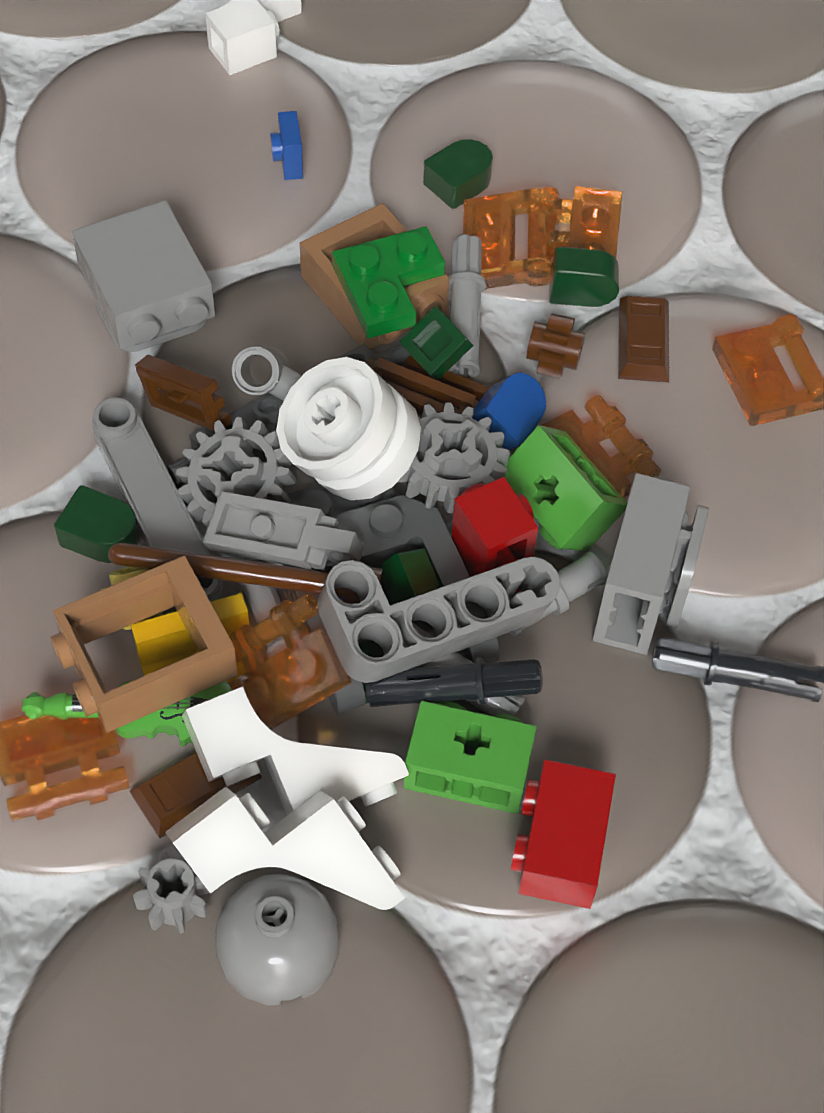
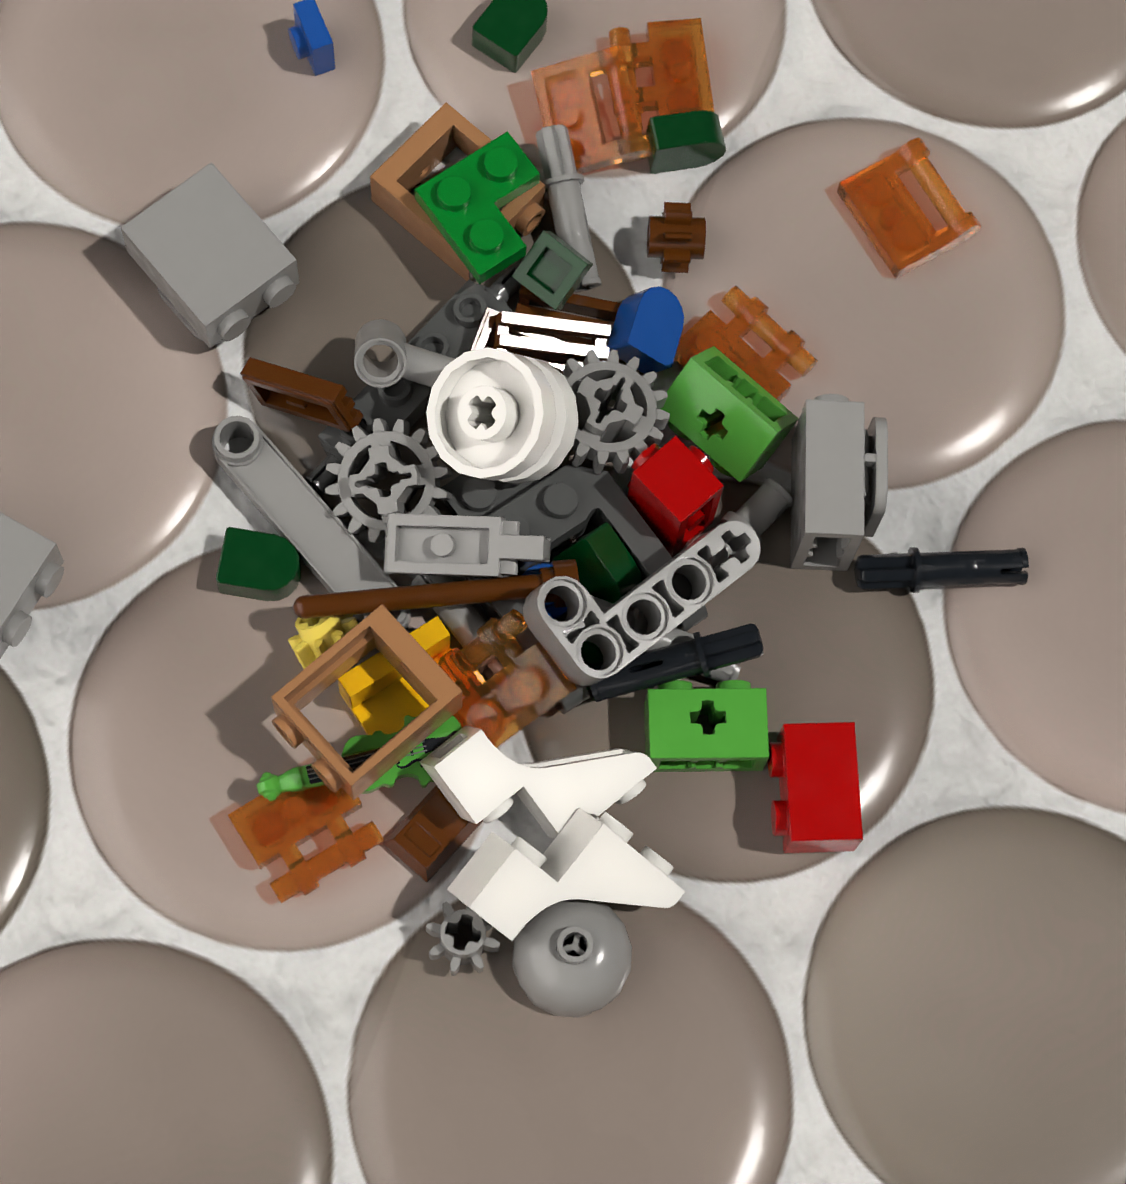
camera: 20 degrees left, 15 degrees up
reddish brown tile [618,296,669,383] -> none

